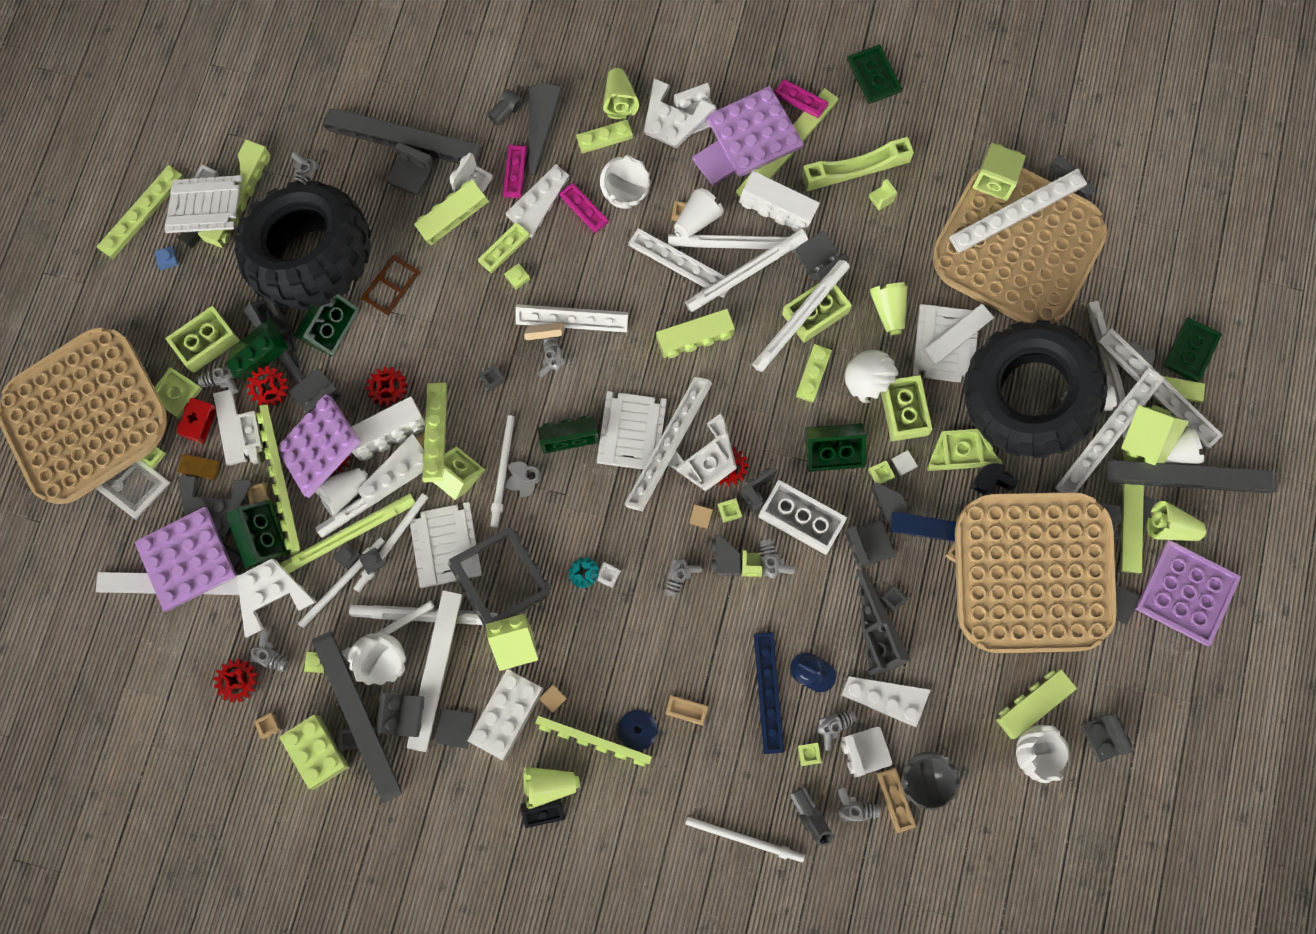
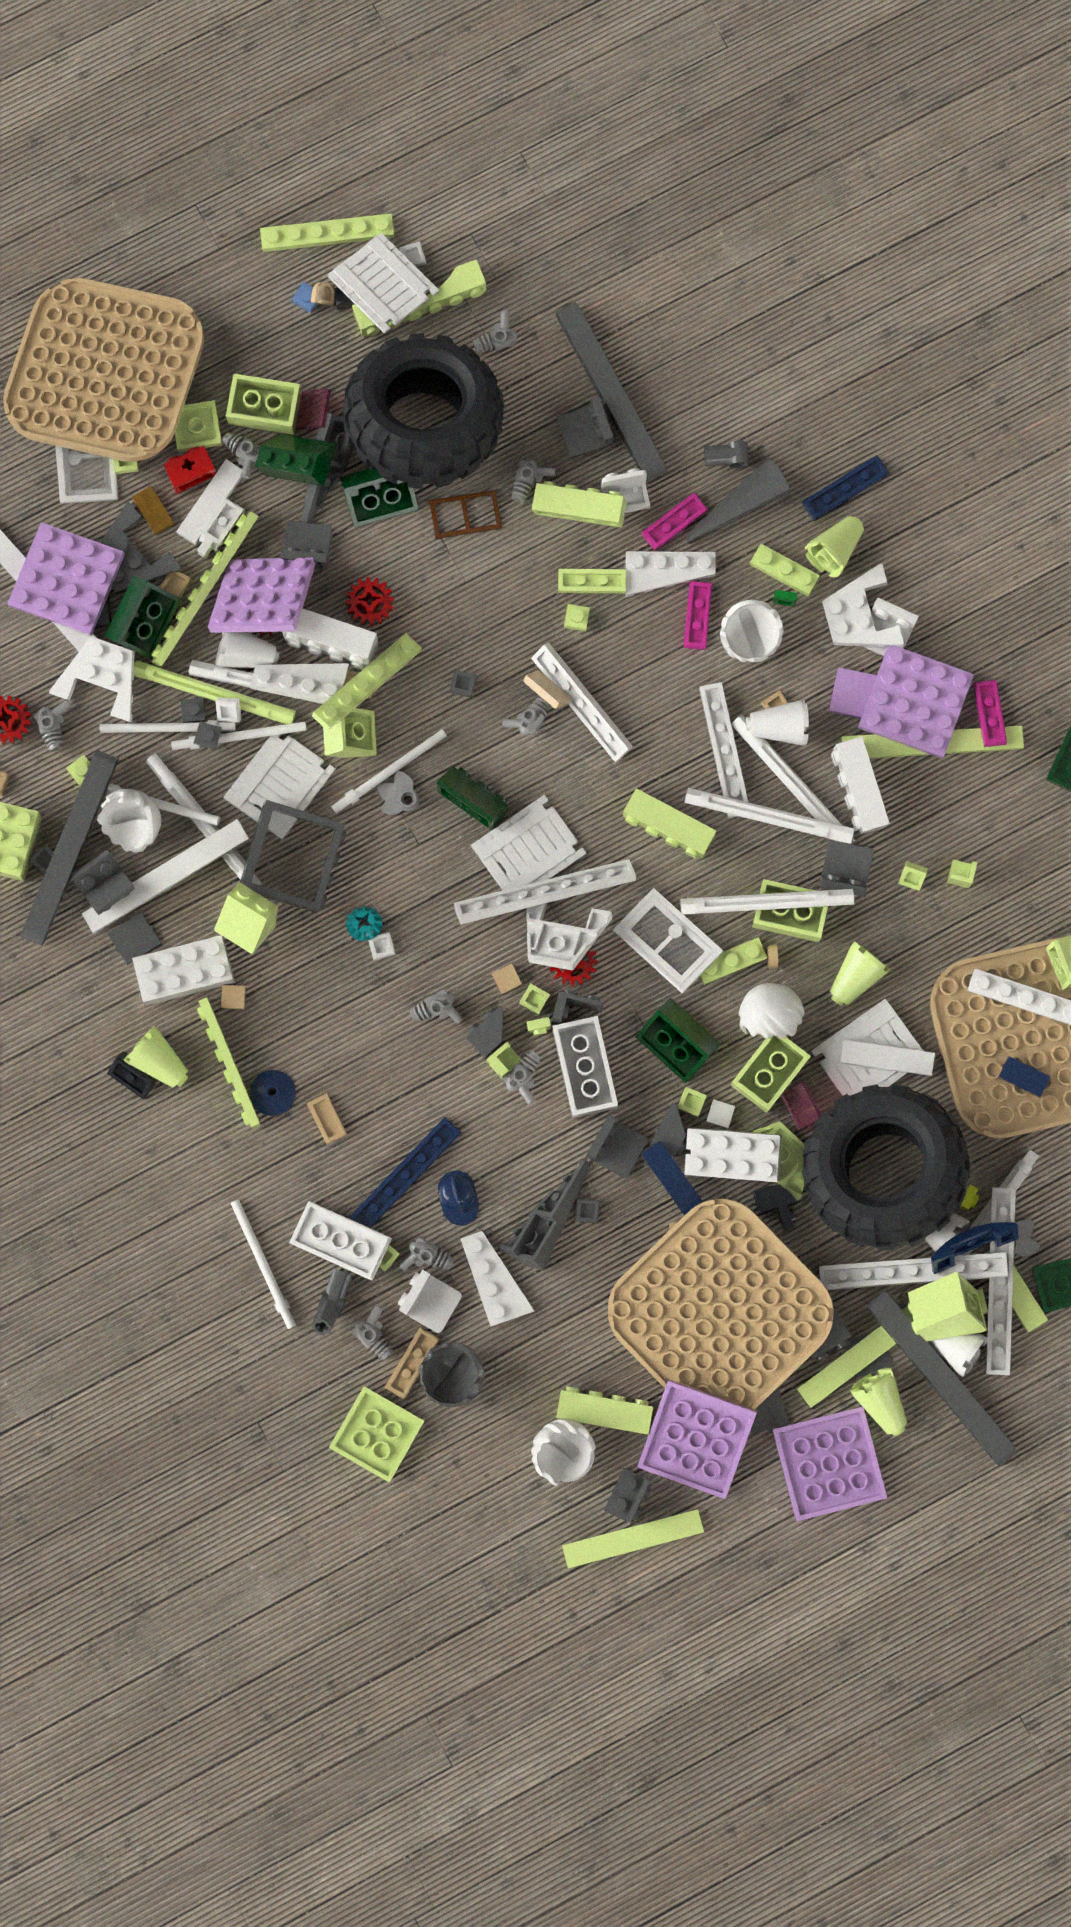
camera: 45 degrees right, 5 degrees up
red gear [246,366,289,407] -> none
yellowish green arch [801,137,914,192] -> none
none -> white tile [215,697,241,722]
none -> white tile [289,1201,392,1281]
none -> clear pink piece [295,388,331,431]
none -> tan tile [311,282,335,306]
none -> yellowish green plate [329,1386,425,1483]
none -> light grey piece [511,459,555,503]
none -> yellowish green plate [526,1017,551,1036]
none -> yellowish green tile [562,1509,704,1568]
none -> white door [613,888,723,993]
none -> lavender plate [637,1379,757,1499]
none -> white piece [684,1128,783,1182]
none -> tan tile [767,945,778,970]
none -> green tile [773,590,798,607]
none -> clear pink piece [781,1081,821,1130]
none -> dark blue tile [802,455,889,522]
none -> yellowish green plate [898,861,928,891]
none -> dark blue slope [931,1222,1019,1274]
none -> dark blue tile [998,1056,1050,1098]

